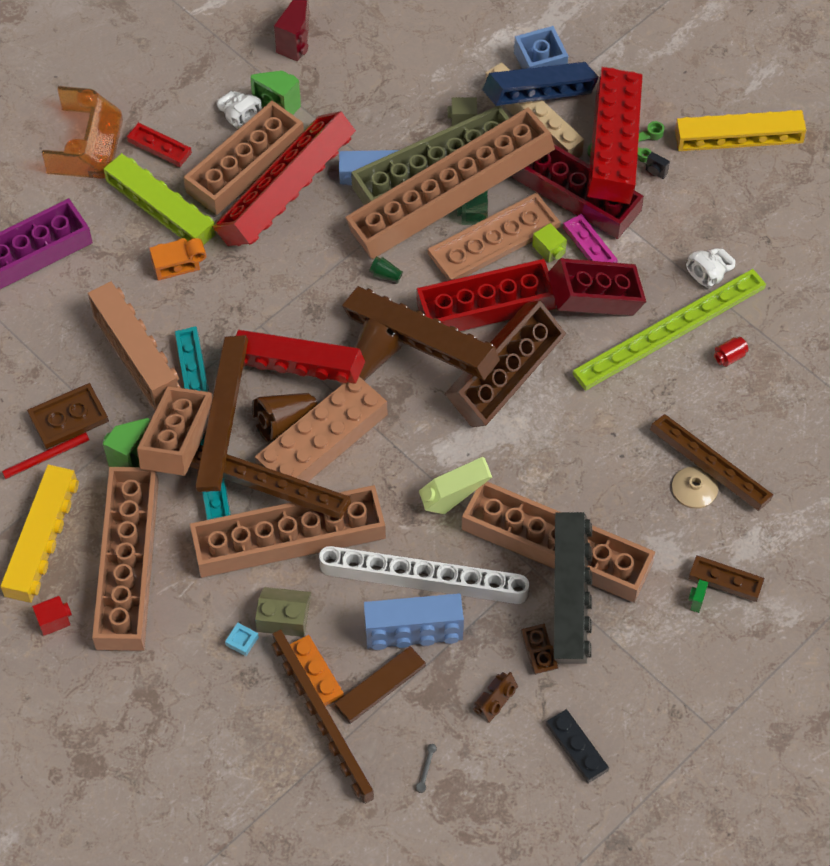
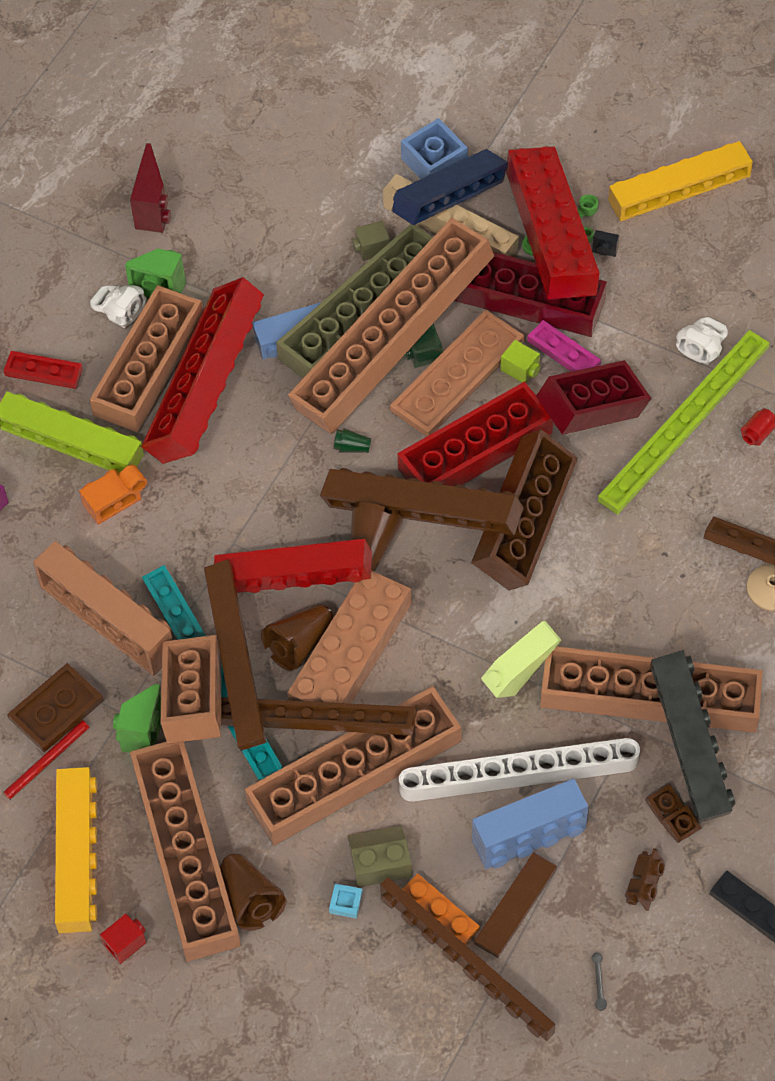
camera: 15 degrees left, 0 degrees up
none -> reddish brown cone [220,854,287,931]

